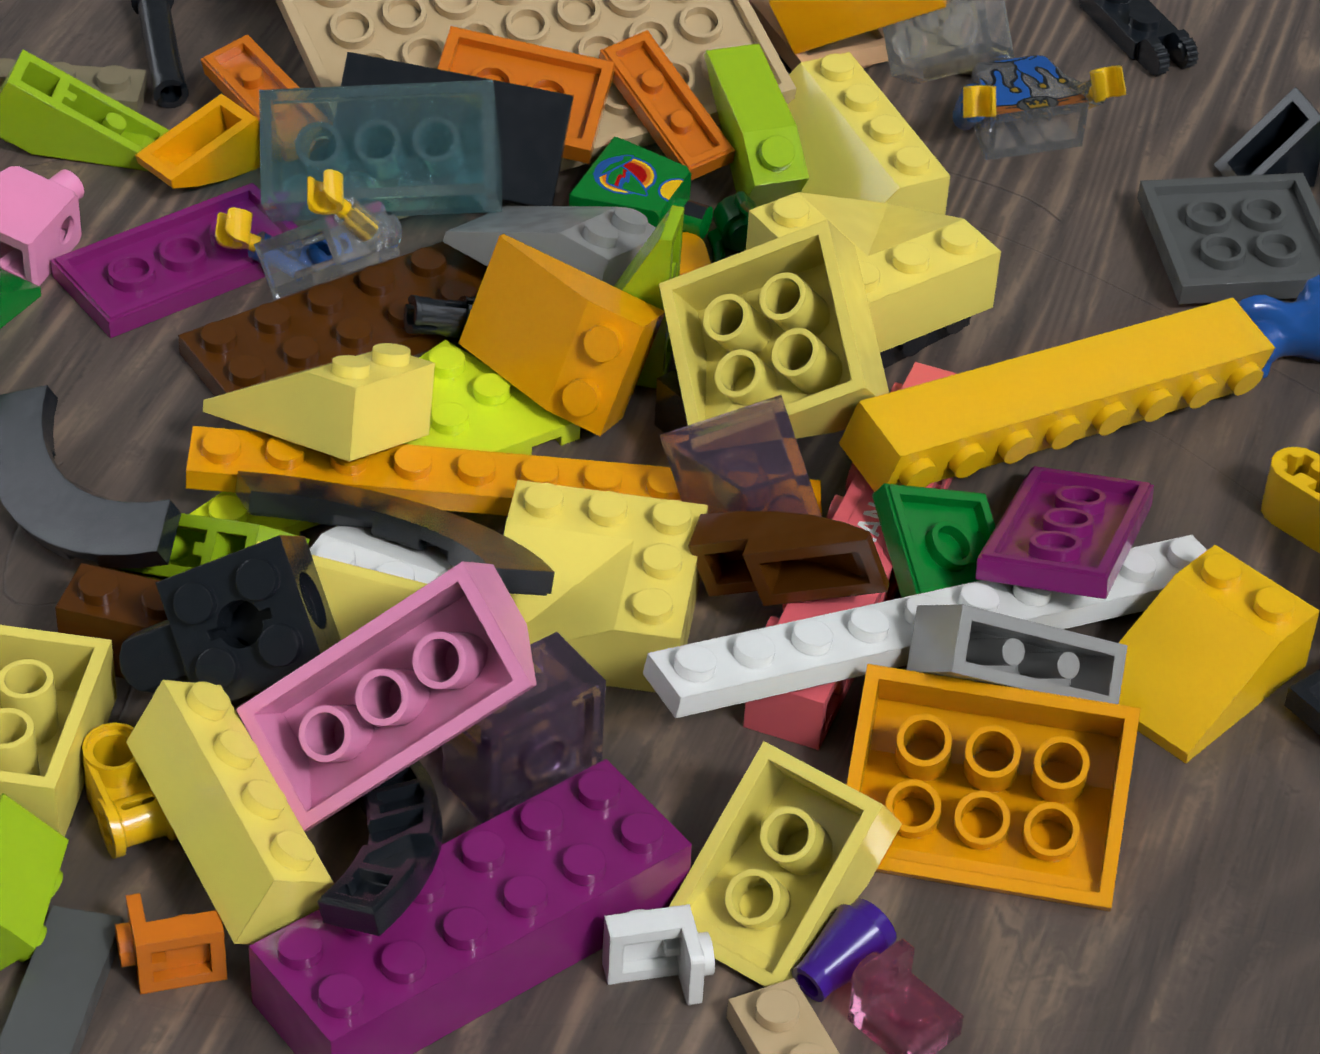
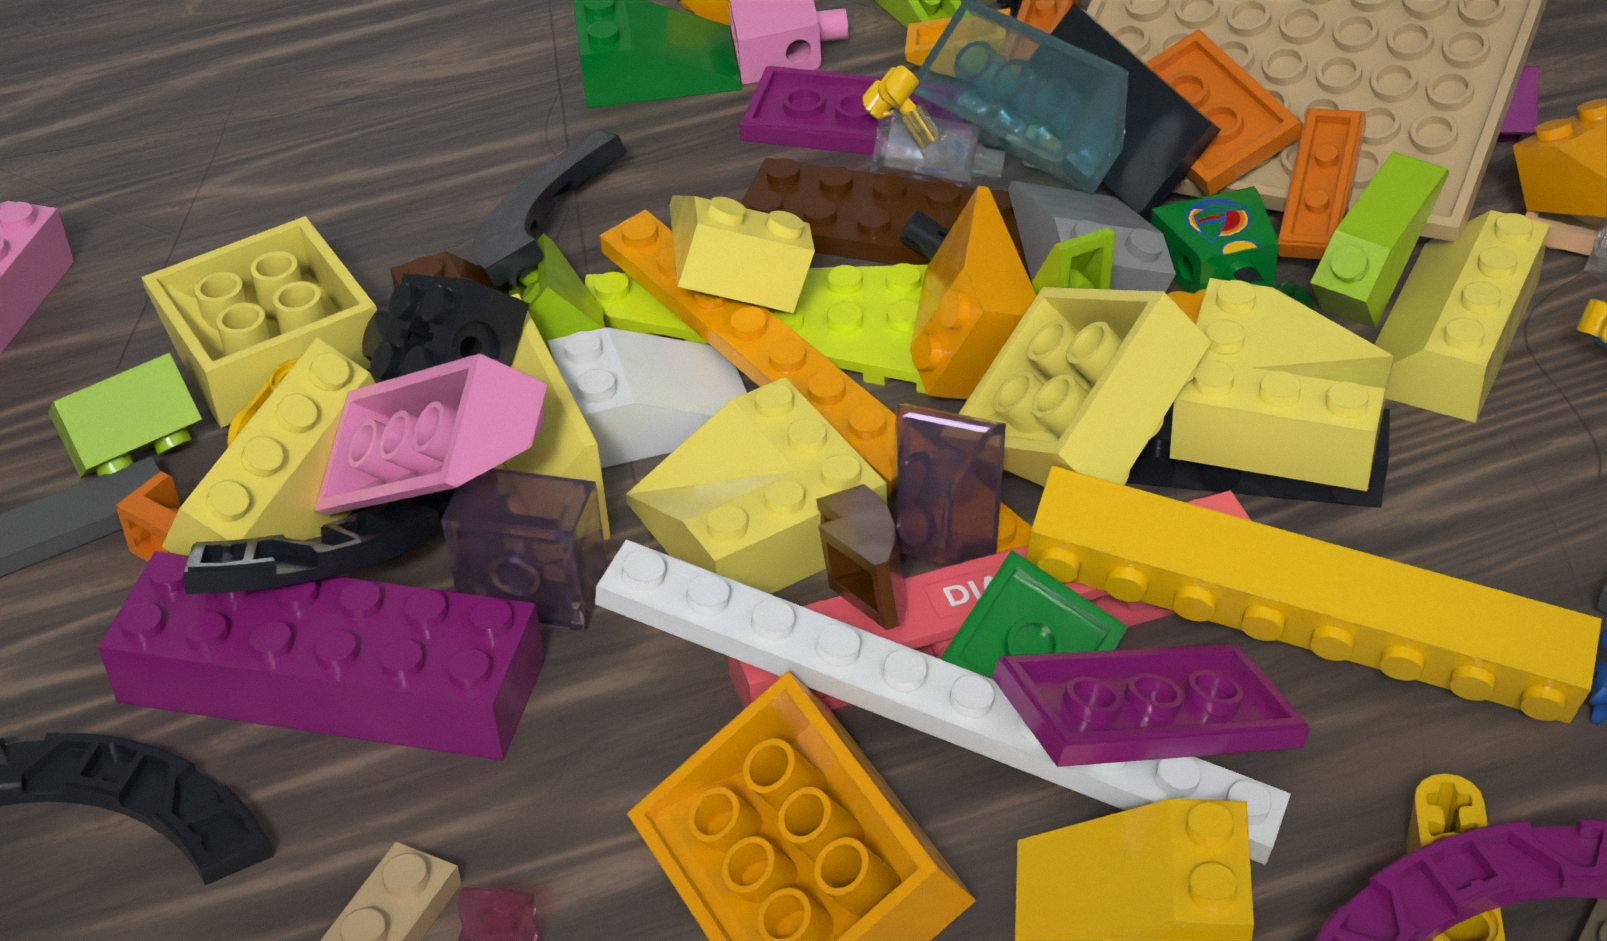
camera: 55 degrees right, 0 degrees up
black tile [235,471,555,596] -> none
white bracket [602,904,715,1005] -> none
light yellow slope [669,741,902,987] -> none
dark purple cone [792,898,897,1002] -> none
light grey brick [906,604,1128,704] -> none

